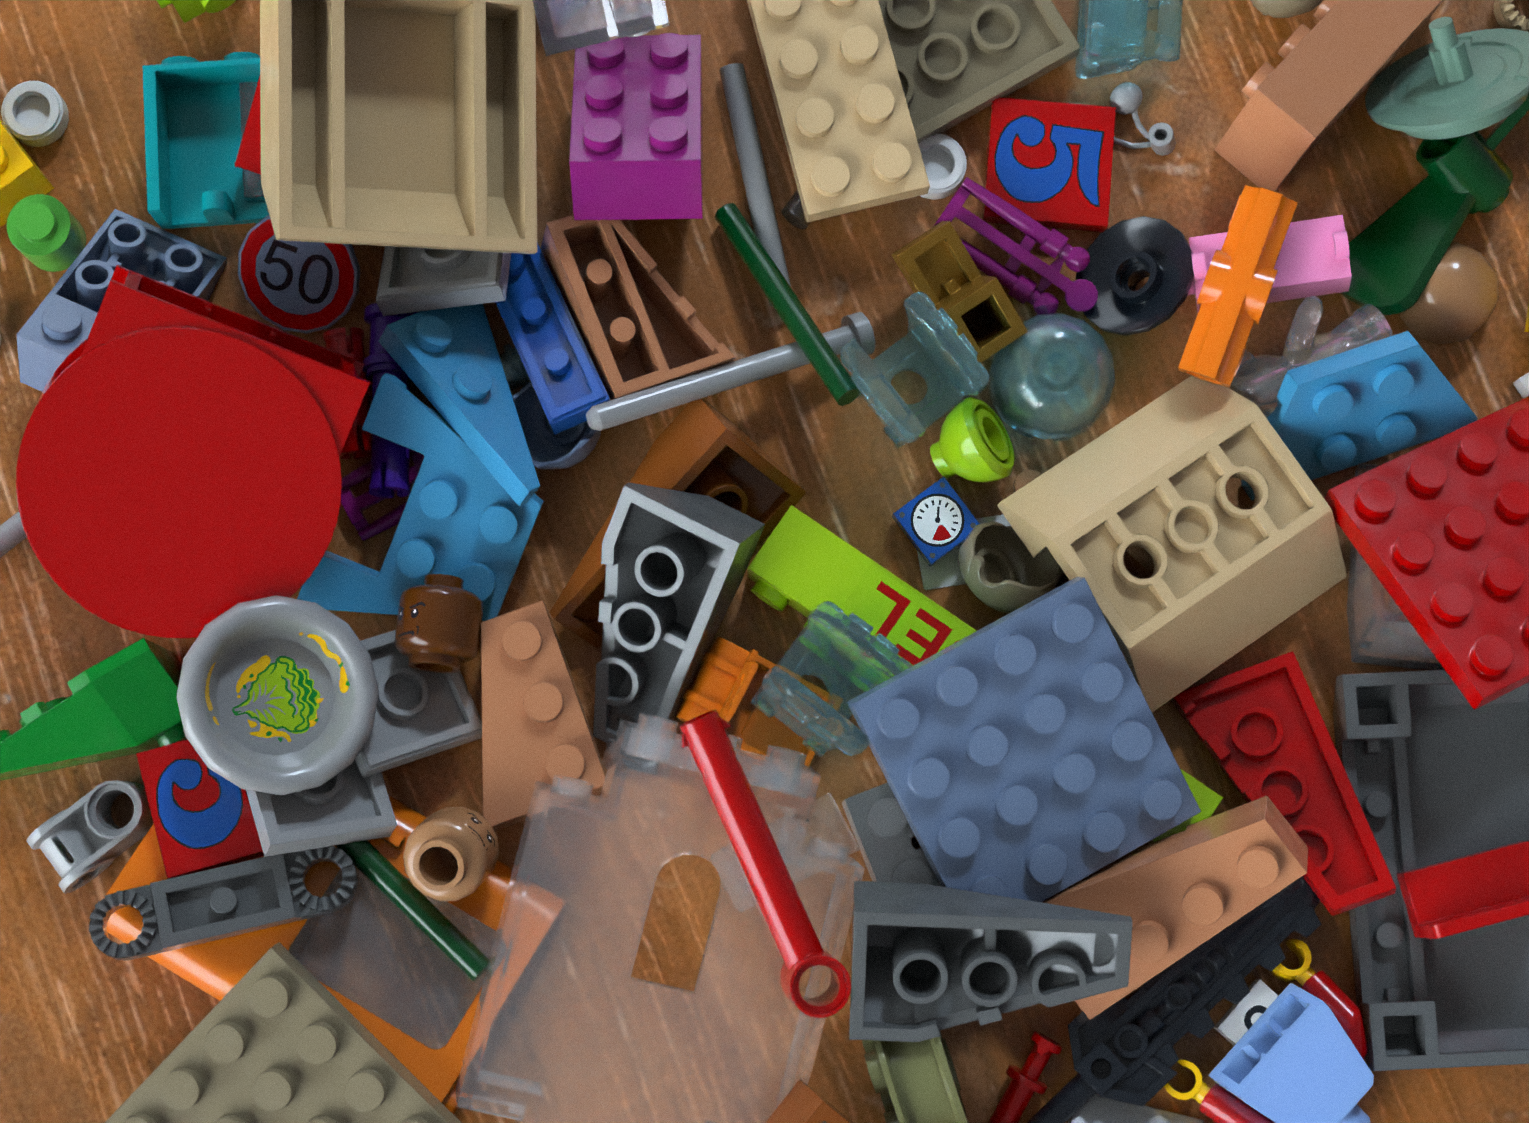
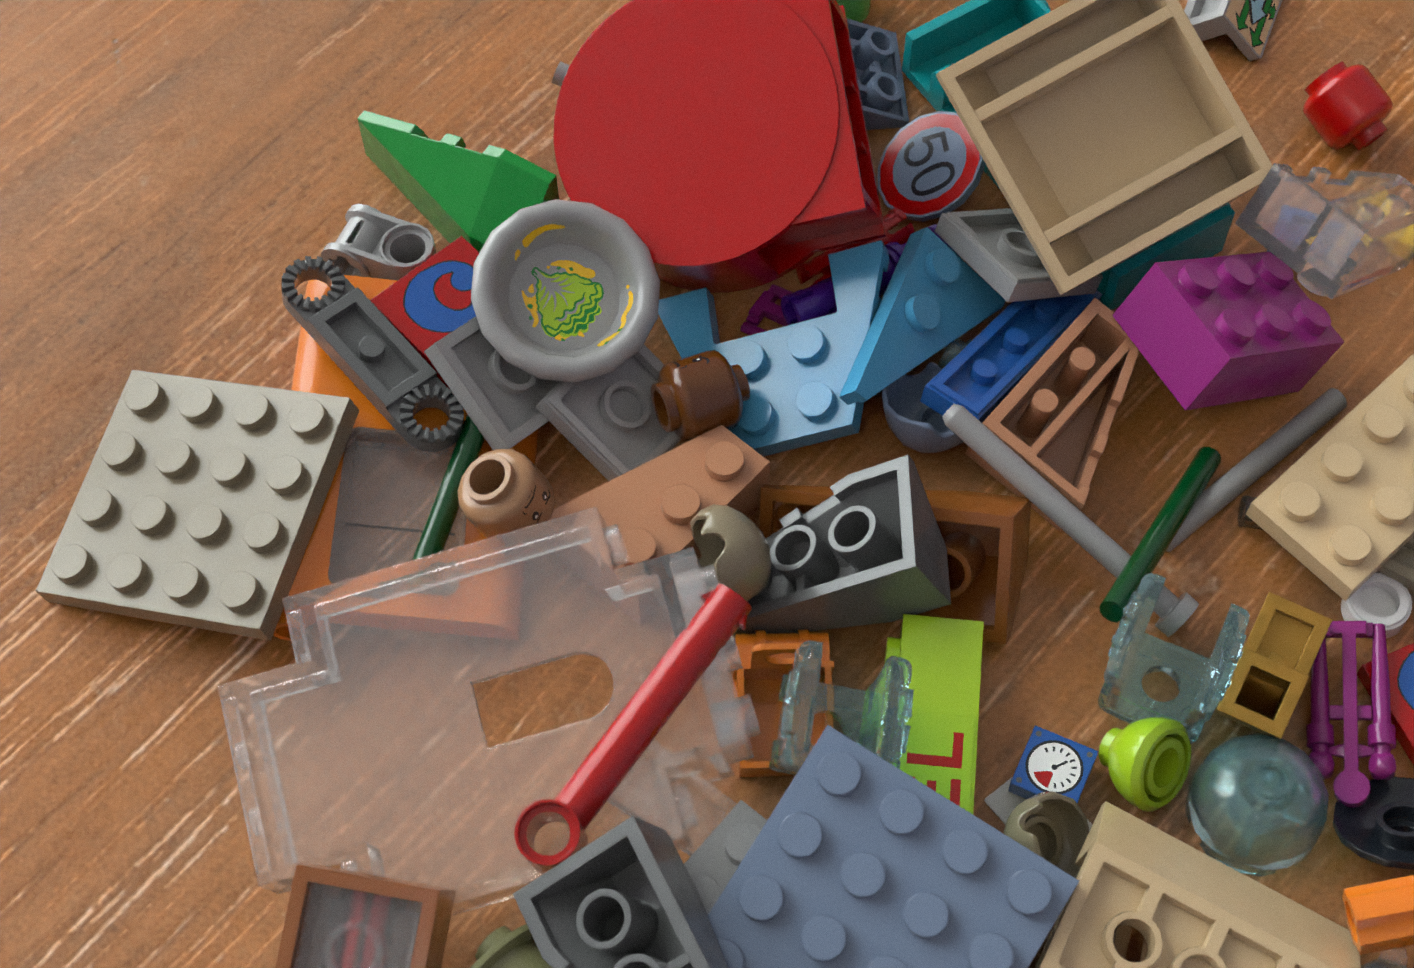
camera: 65 degrees right, 20 degrees down
none -> dark tan hair [690,504,772,601]

